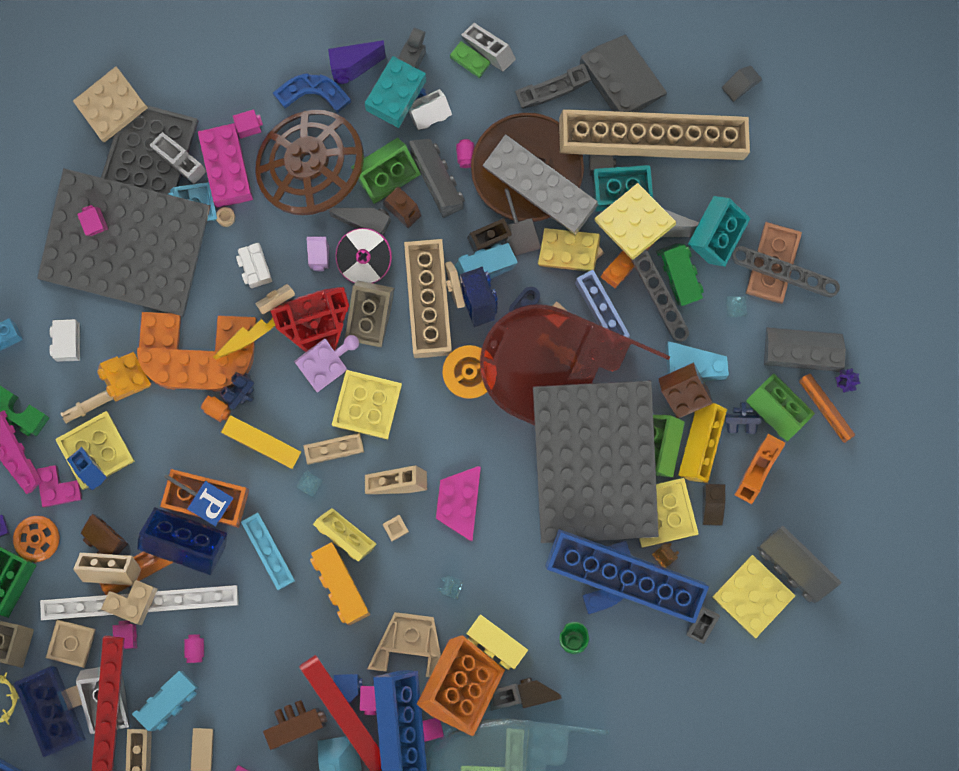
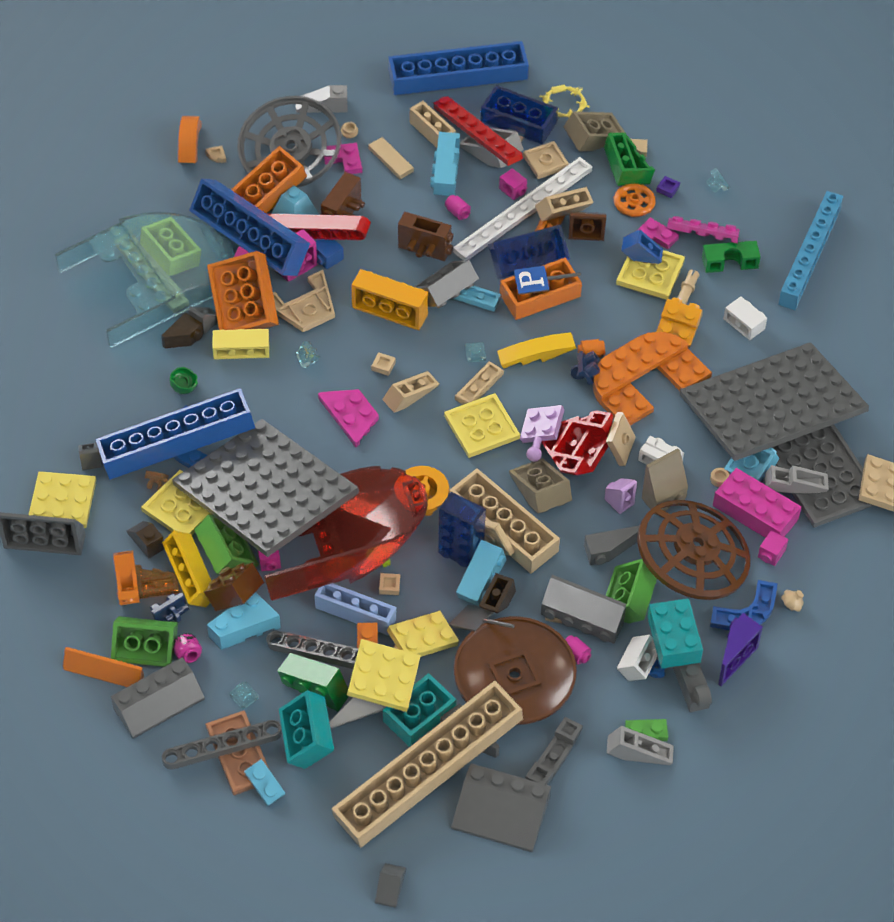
camera: 140 degrees right, 25 degrees down
dark pink brick [77,205,108,236] -> none
tan brick [101,580,158,625] -> none
yellow slope [213,317,275,360] -> none
light yellow plate [313,508,377,561] -> none
piece [336,228,392,284] -> none
reddish brown torso [383,187,421,229] -> none
light grey brick [483,134,599,235] -> none
dark blue plate [509,287,540,321] -> none
dark purple gear [835,368,861,393] -> none
none -> clear orange wing [135,565,179,599]
none -> dark pink head [173,633,202,663]
none -> medium azure plate [244,759,286,806]
none -> reddish brown piece [398,211,454,262]
none -> slope [414,260,479,308]
none -> dark tan slope [642,448,688,514]
none -> tan piece [781,590,804,612]

